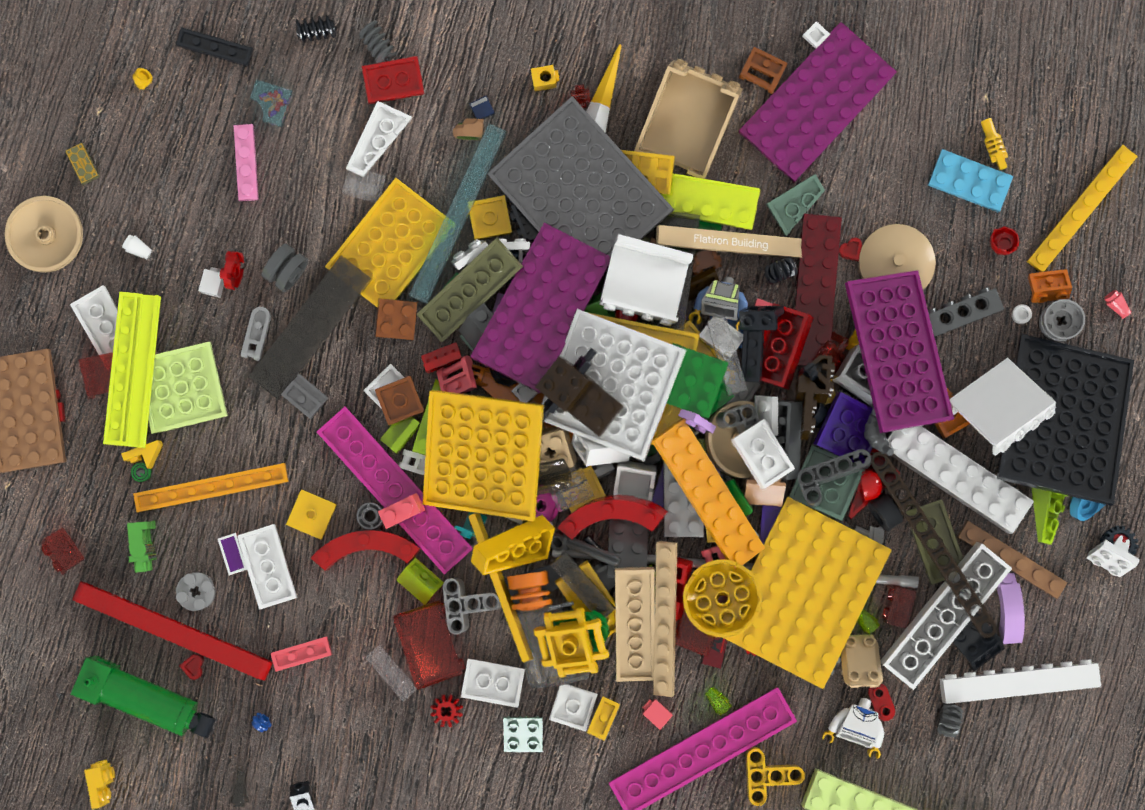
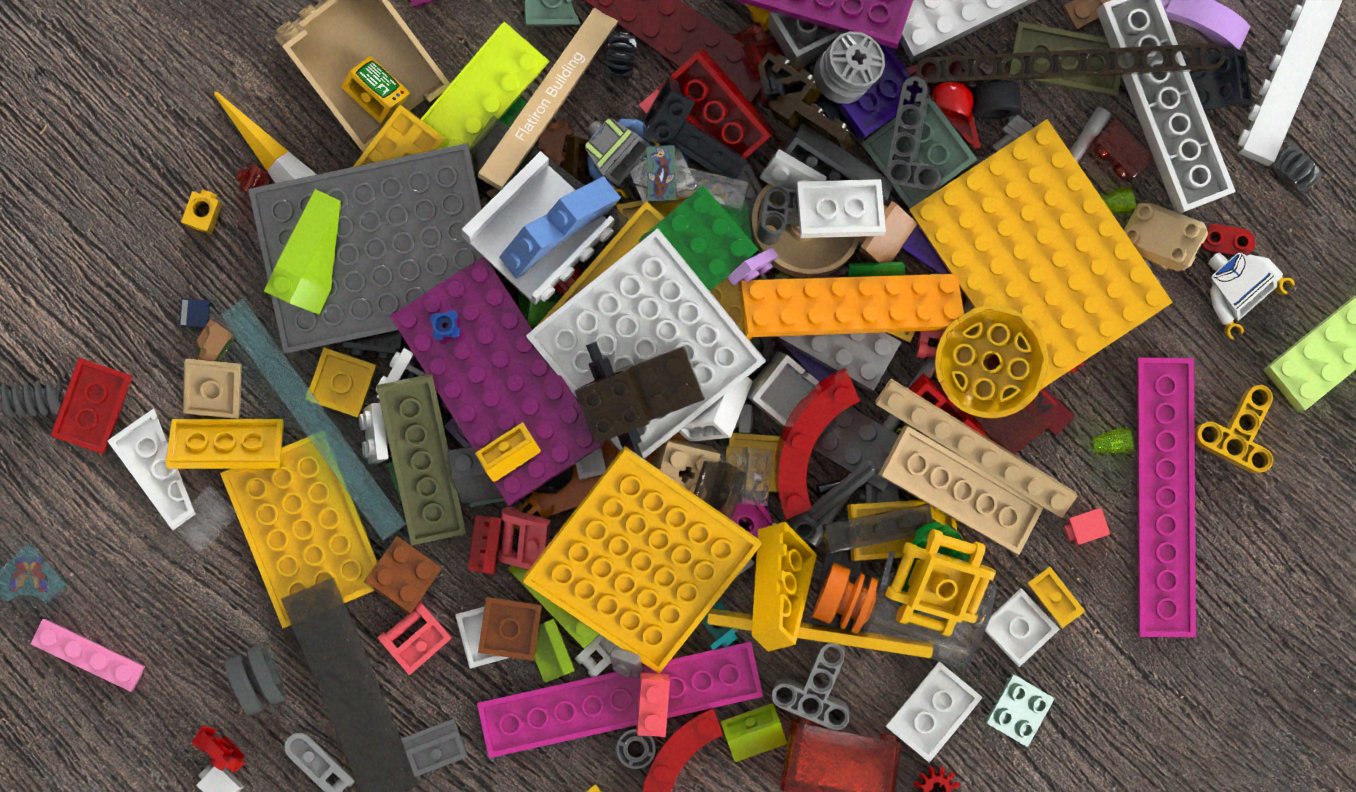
camera: 65 degrees left, 0 degrees up
dark grey piece [864,405,894,456] -> none
none -> yellow tile [165,419,284,469]
none -> tan plate [183,359,242,419]
none -> lime wedge [264,189,341,315]
none -> yellow brick [341,56,410,124]
none -> coral plate [377,601,452,675]
none -> blue plate [430,310,460,341]
none -> yellow slope [475,422,541,482]
none -> medium blue arch [499,176,621,279]
none -> light grey plate [610,647,643,679]
none -> tile [646,145,677,204]
none -> light grey wheel [814,31,885,104]

